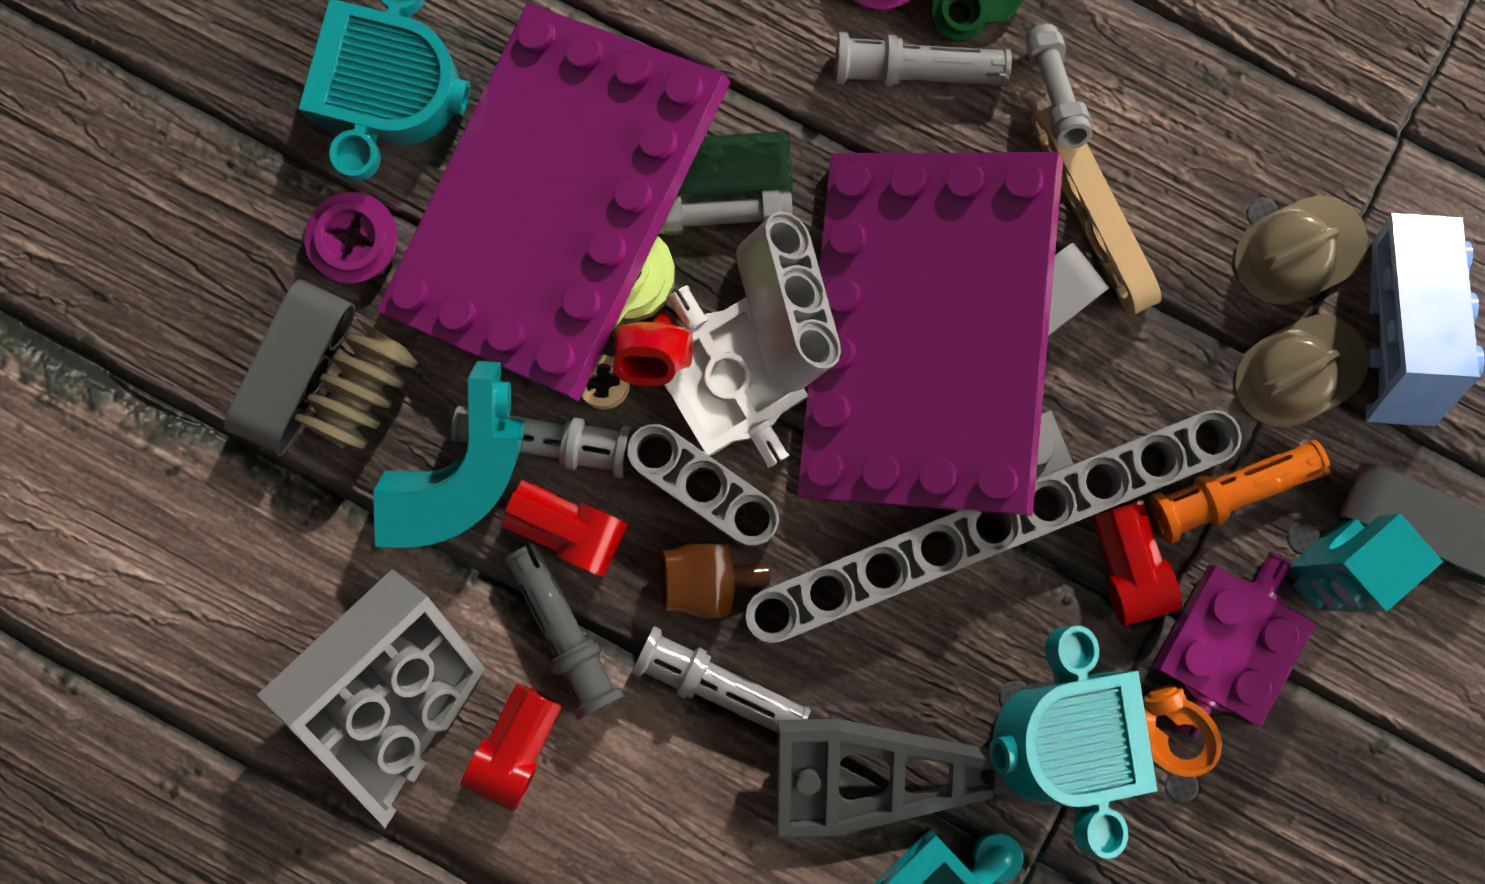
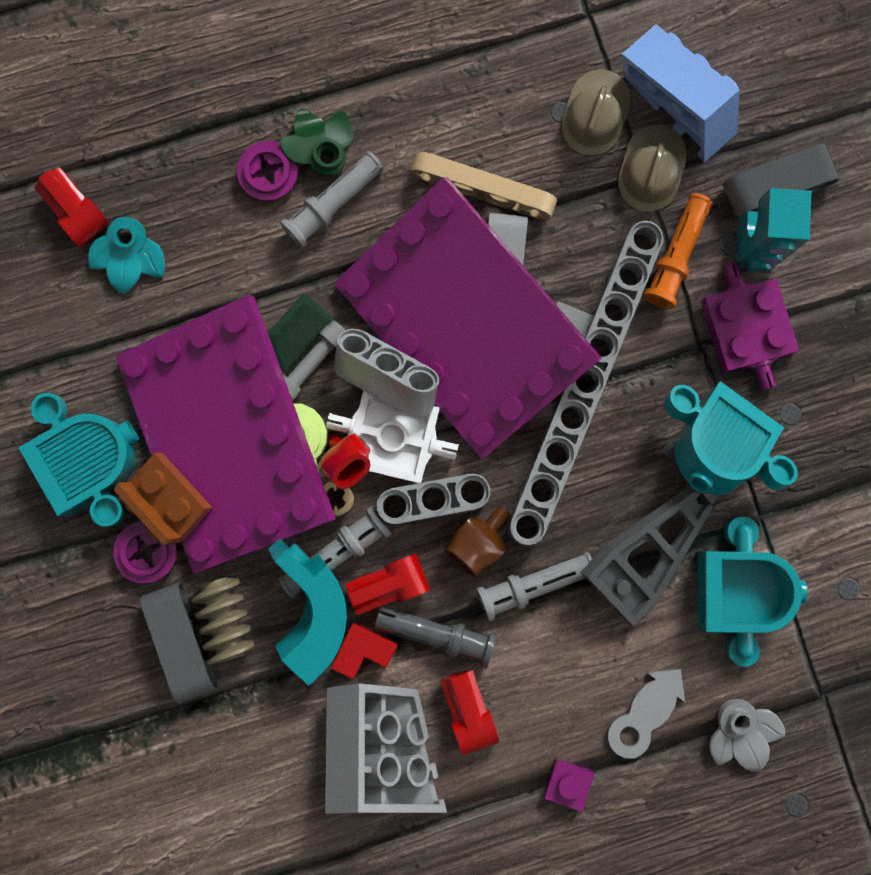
camera: 50 degrees left, 0 degrees up
light grey bar [1025,24,1093,149] -> none
red piece [1091,501,1182,627] -> none
orange piece [1143,684,1222,777] -> none
none -> dark orange bracket [114,453,213,545]
none -> red piece [331,621,398,679]

